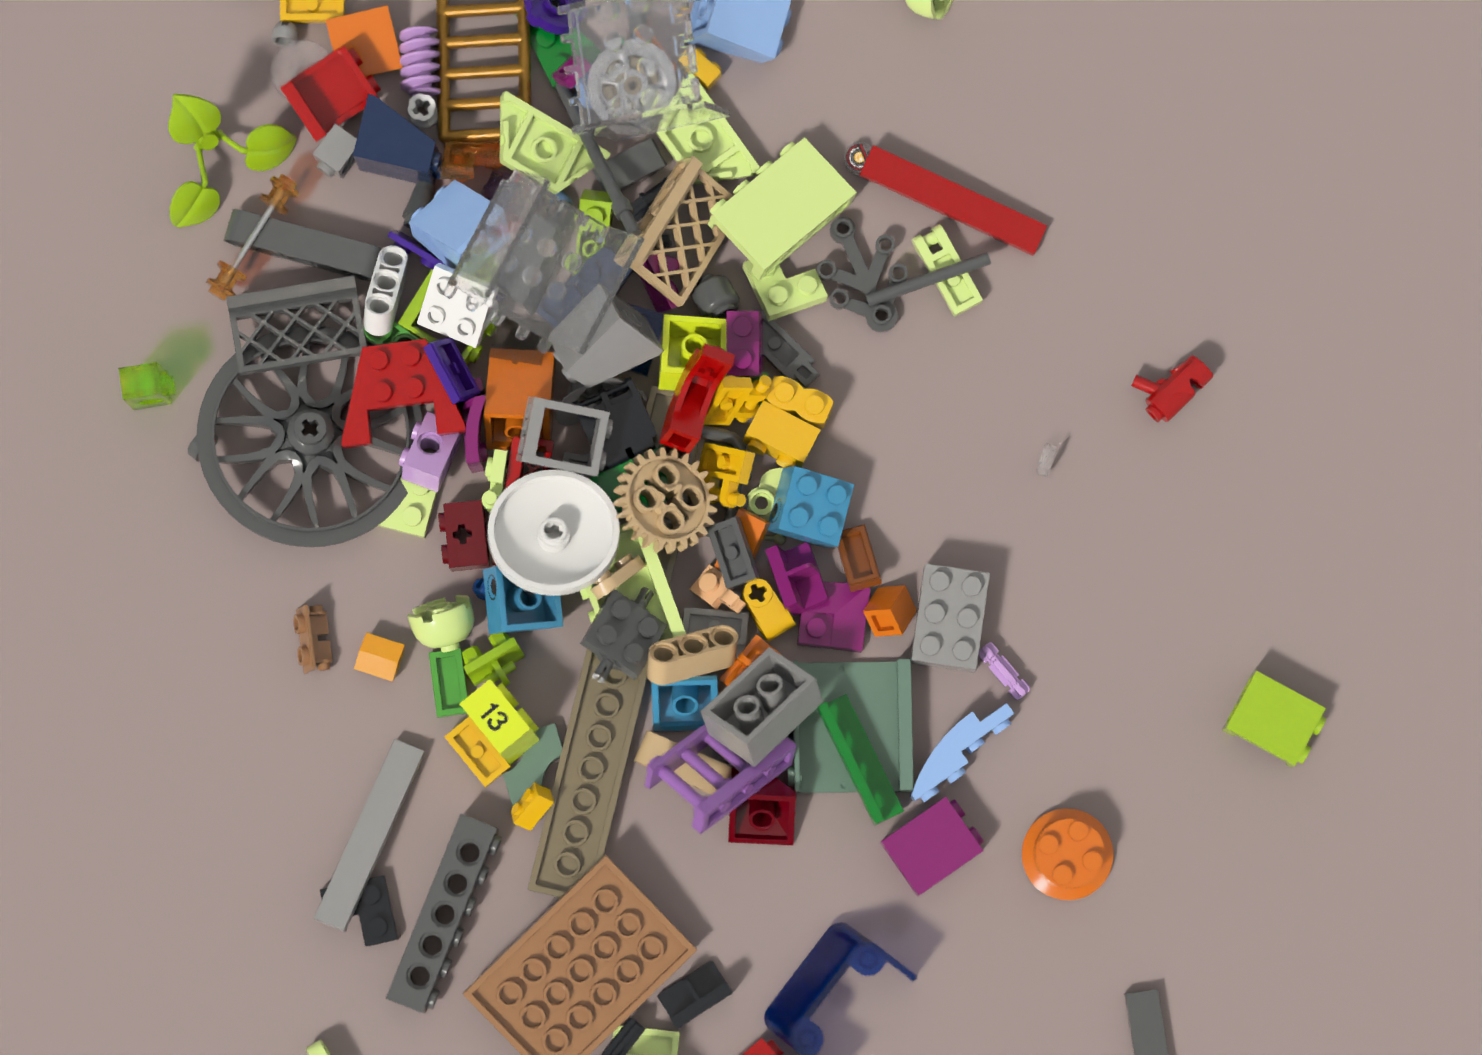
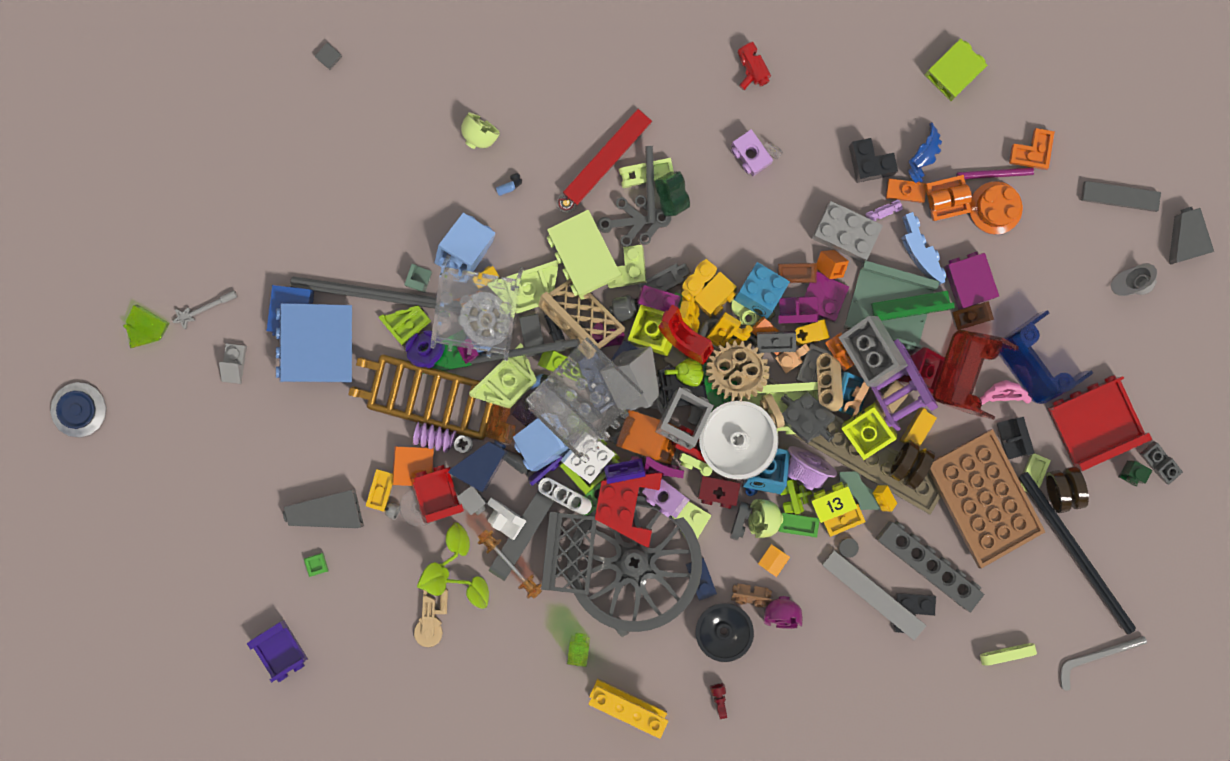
camera: 75 degrees left, 5 degrees up
none -> tan piece [414,588,448,647]
none -> white panel [487,498,526,540]
none -> arm [496,173,522,196]
none -> yellow fence [588,678,669,739]
none -> clear green brick [655,171,690,216]
none -> lime piece [665,358,704,387]
none -> dark blue plate [685,558,717,601]
none -> black dish [695,603,754,662]
none -> dark red piece [710,683,727,719]
none -> dark grey plate [730,501,751,540]
none -> lavender brick [731,129,773,177]
none -> magenta cylinder [764,596,803,629]
none -> lavender piece [788,446,837,490]
none -> dark grey tile [838,538,859,558]
none -> neon yellow brick [841,403,897,460]
none -> light nougat plate [843,382,869,417]
none -> black brick [849,138,898,183]
none -> orange plate [886,179,926,203]
none -> dark brown wheel [889,439,935,490]
none -> yellow panel [899,408,937,446]
none -> blue plant [908,122,942,183]
none -> orange plate [925,175,972,221]
none -> clear red windscreen [933,330,1019,420]
none -> reddish brown slope [952,301,994,330]
none -> magenta bar [956,168,1034,179]
none -> bright pink piece [978,380,1032,405]
none -> orange plate [1009,128,1055,170]

